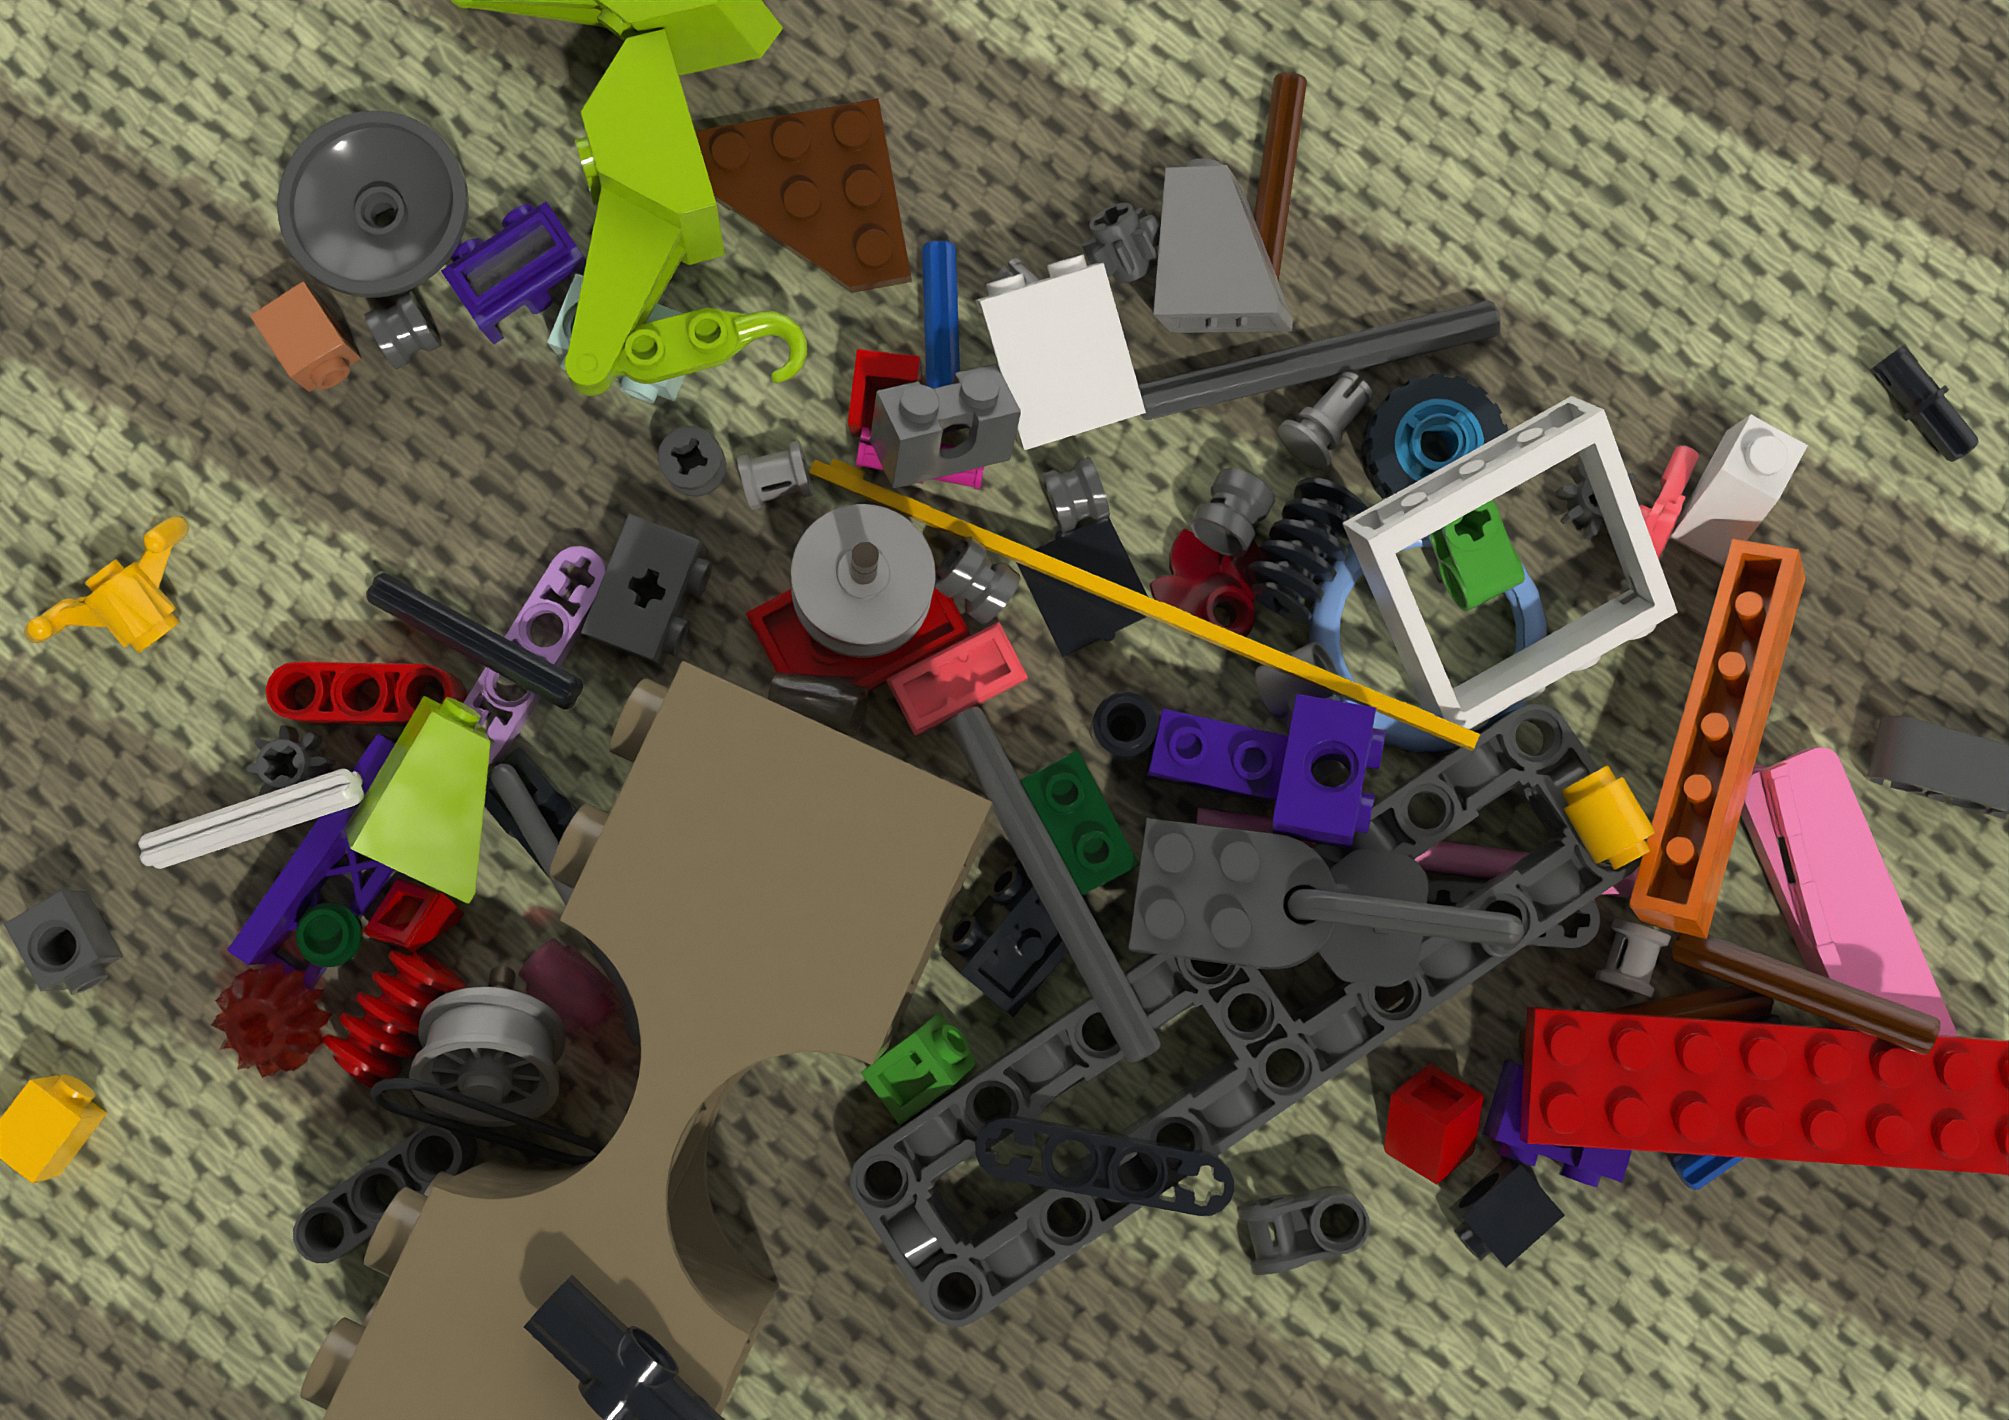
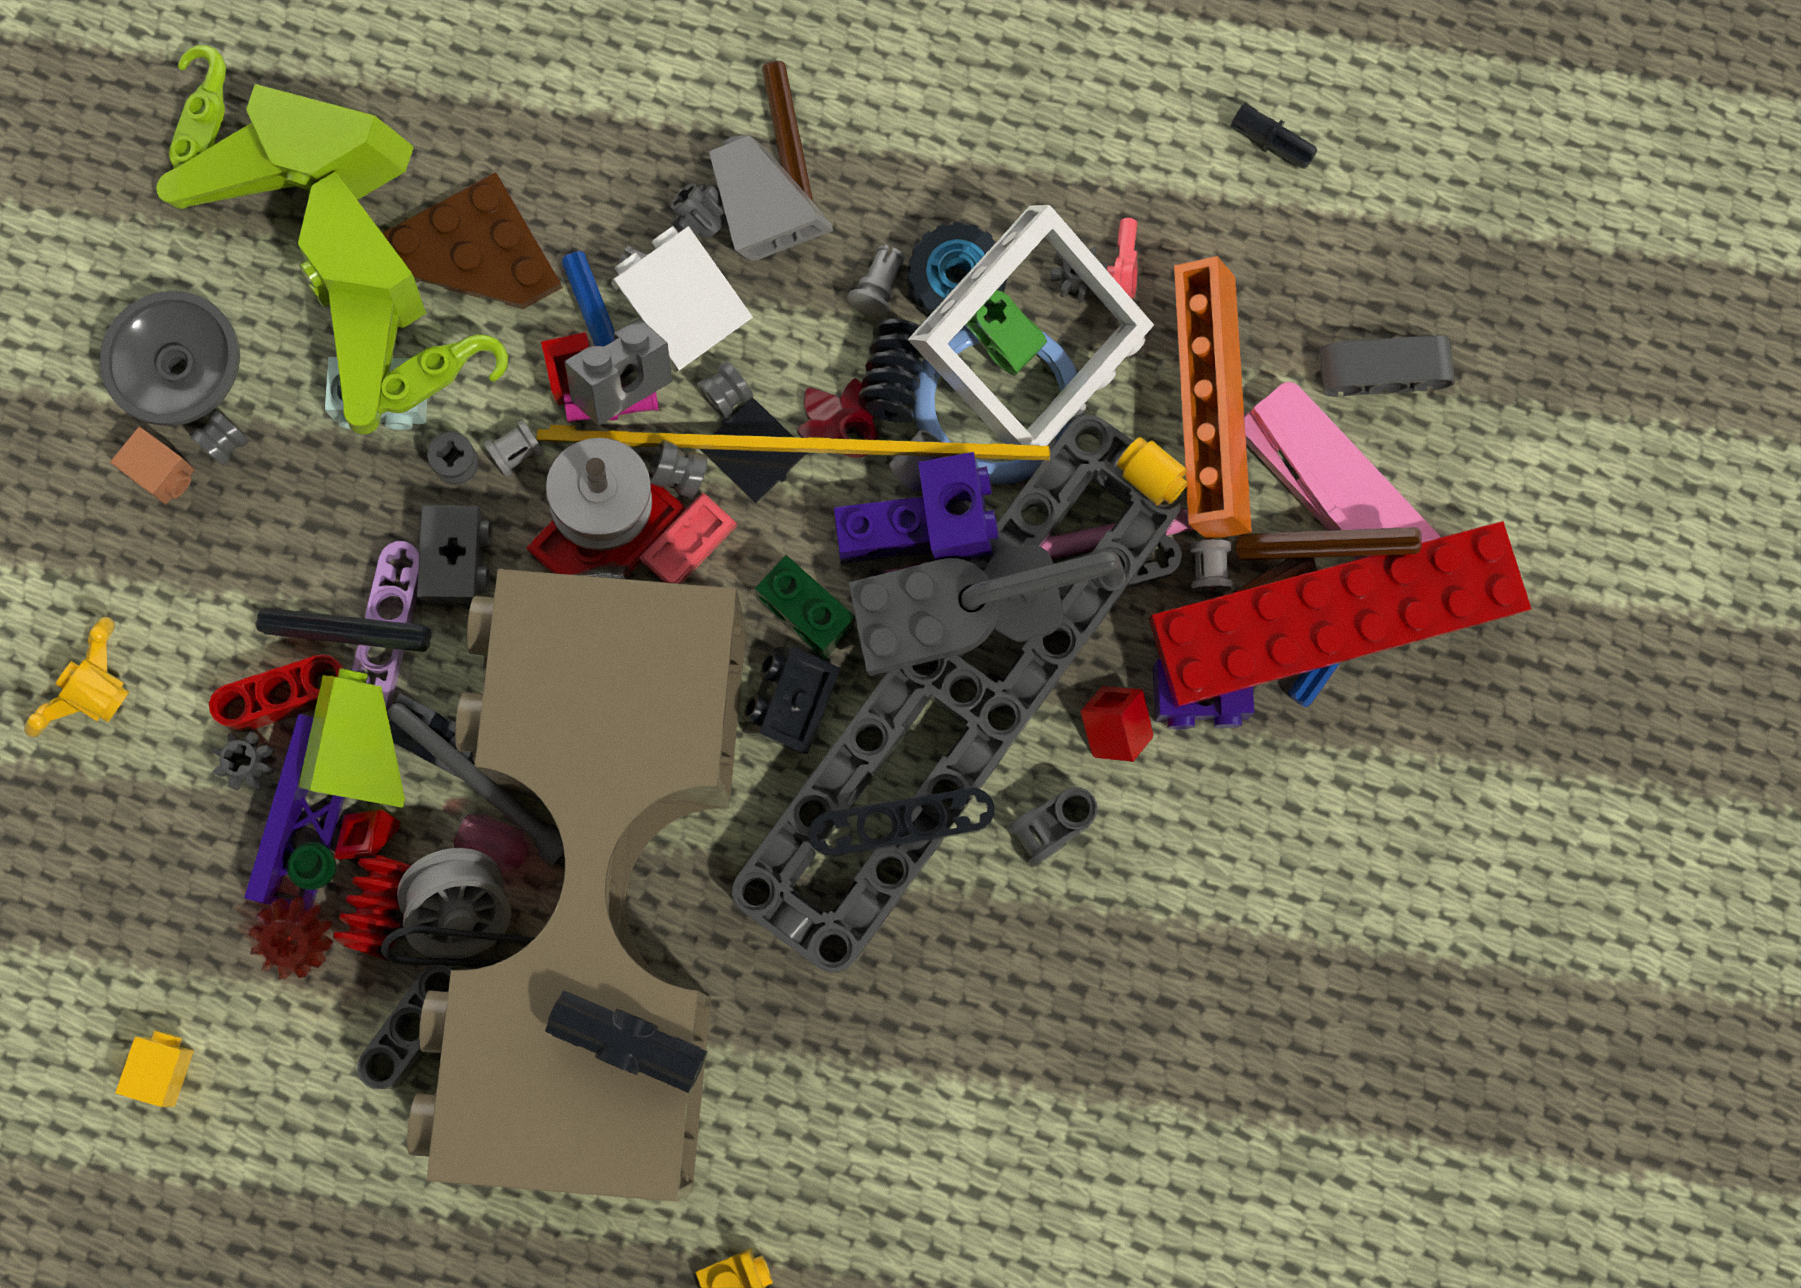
camera: 25 degrees left, 5 degrees down
dark grey brick [4,890,123,995] -> none
white axle [138,768,364,869] -> none
dark purple window [441,201,587,345] -> none
bright green bracket [860,1013,976,1124] -> none
dark grey axle [950,707,1160,1063] -> none
black brick [1091,692,1158,761] -> none
dark grey axle [1138,300,1501,420] -> none
dark grey wheel [1190,468,1275,557] -> none
black brick [1449,1157,1565,1268] -> none
white slope [1669,414,1808,568] -> none

